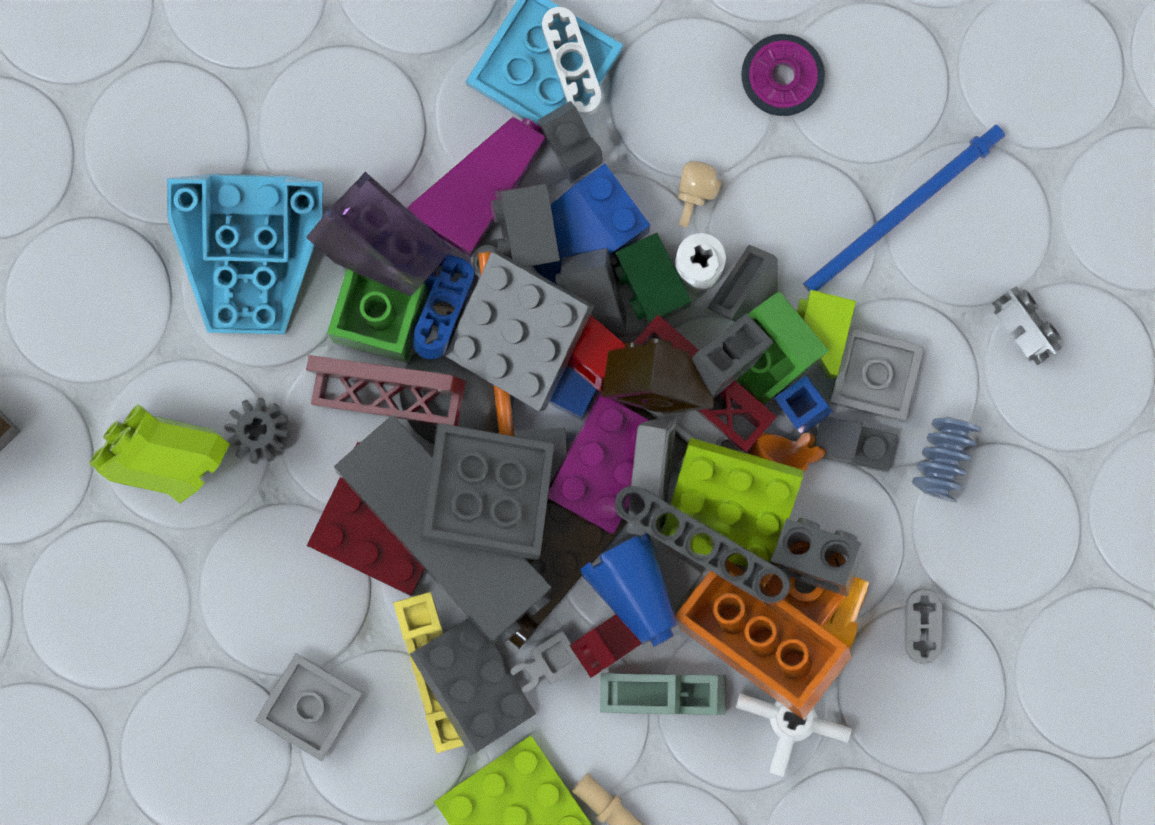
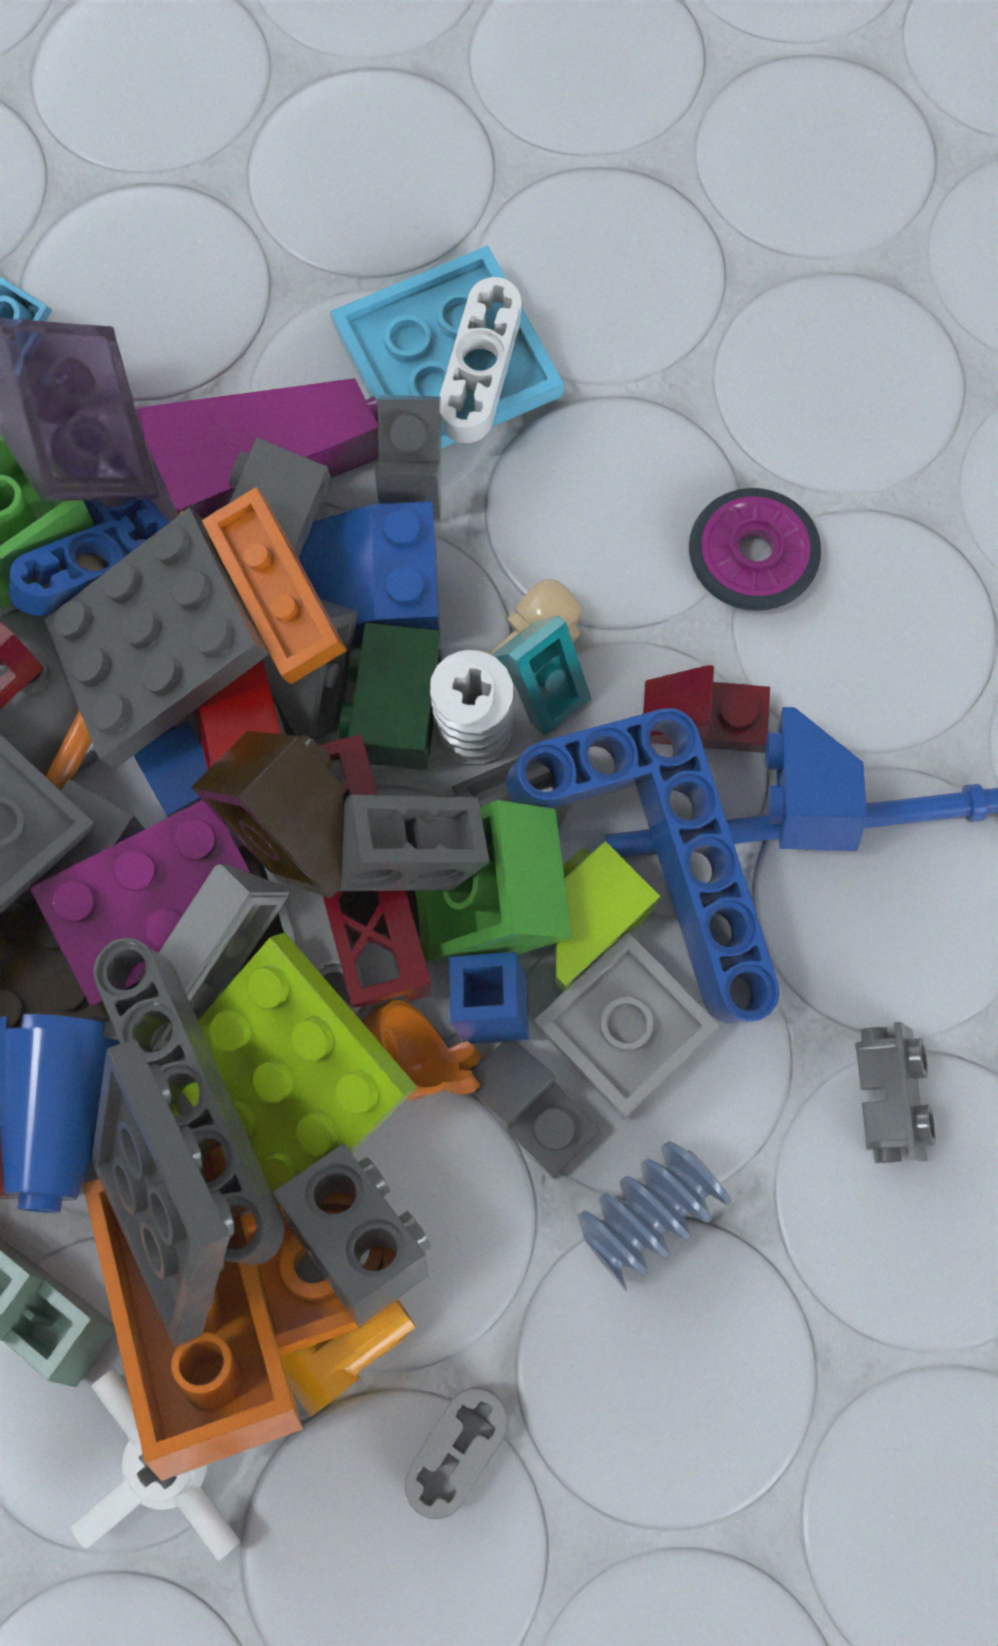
camera: 35 degrees right, 10 degrees down
none -> dark grey plate [91,1039,234,1347]
none -> orange plate [202,487,347,684]
none -> teal slope [492,615,592,736]
none -> blue beam [506,708,780,1024]
none -> dark red slope [642,665,770,753]
none -> blue slope [765,707,867,851]

